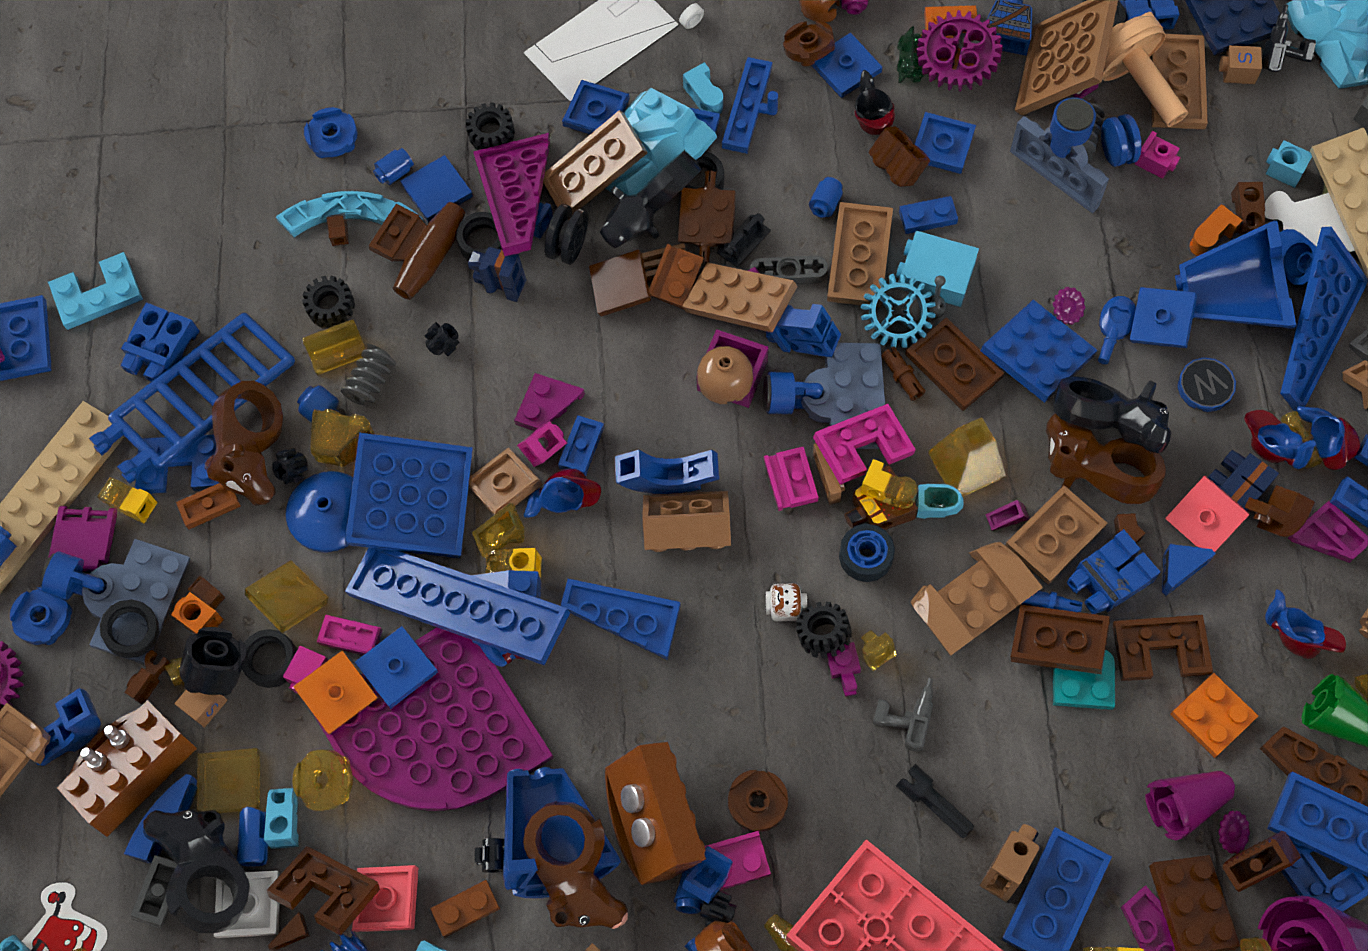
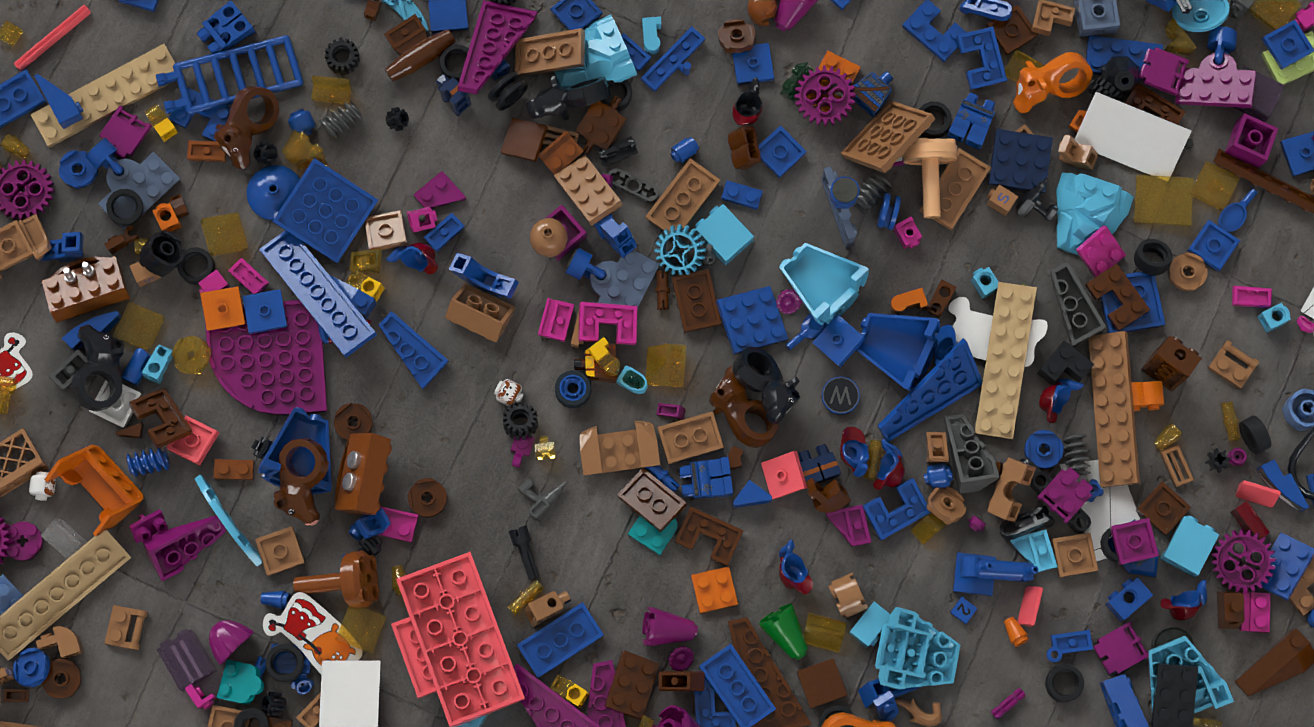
camera: 20 degrees right, 10 degrees up
none -> reddish brown plate [334,403,373,441]
none -> clear yellow pin [507,579,544,616]
none -> medium azure cone [779,243,869,325]

